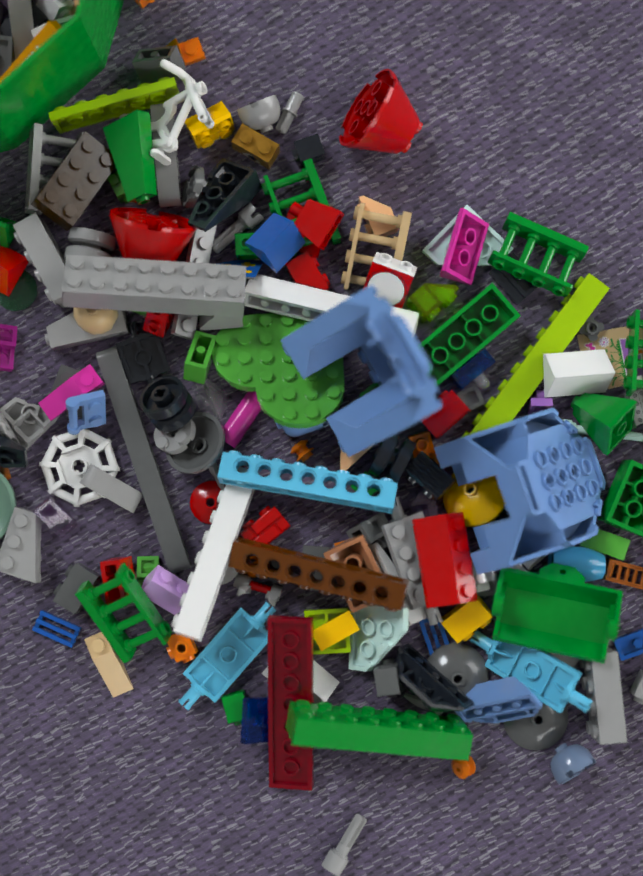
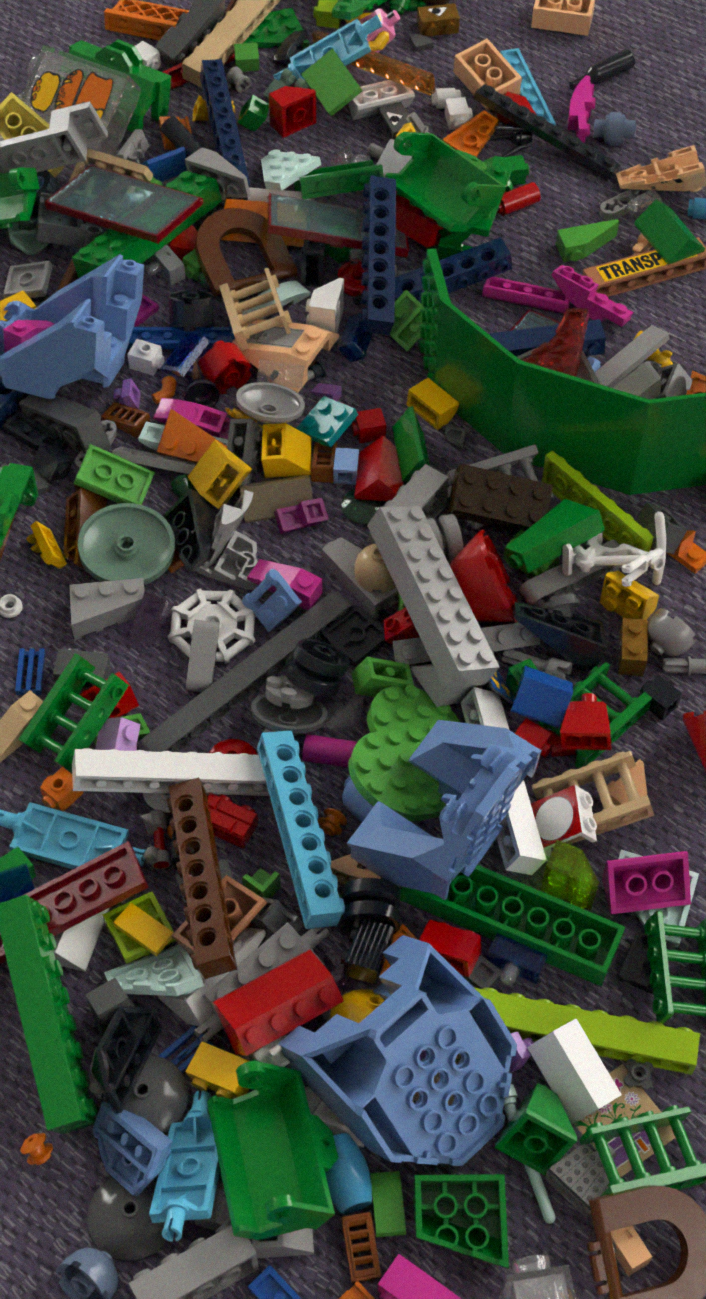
camera: 60 degrees right, 30 degrees down
none -> bright green panel [242,868,281,898]

